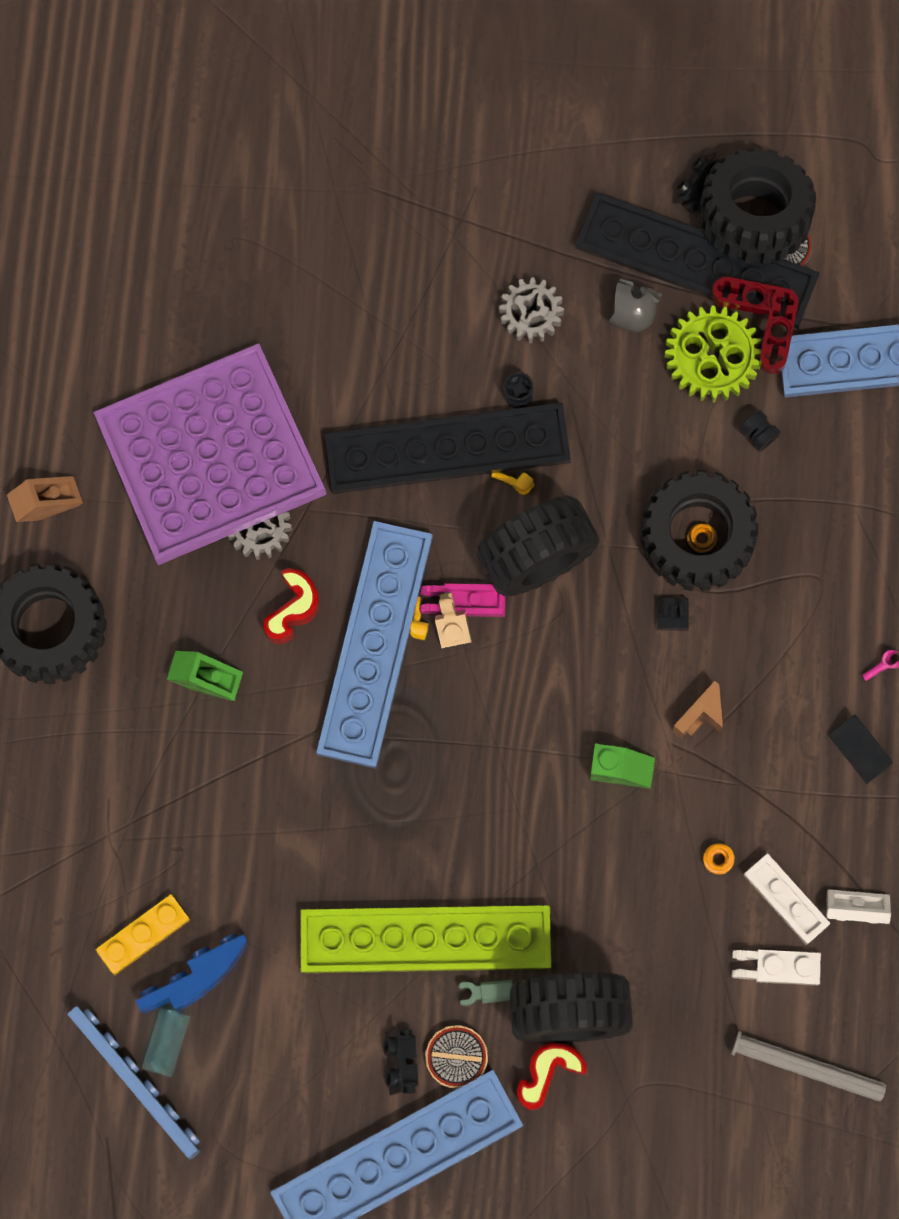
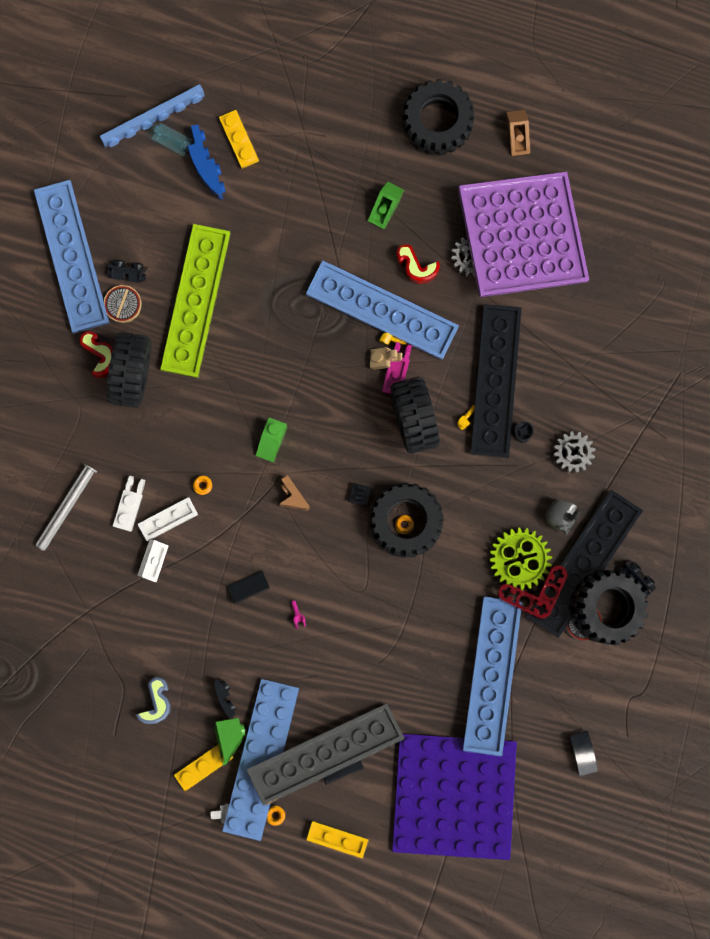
camera: 100 degrees right, 5 degrees up
sand green bar [459,979,512,1007] -> none
black wheel [739,410,781,452] -> none

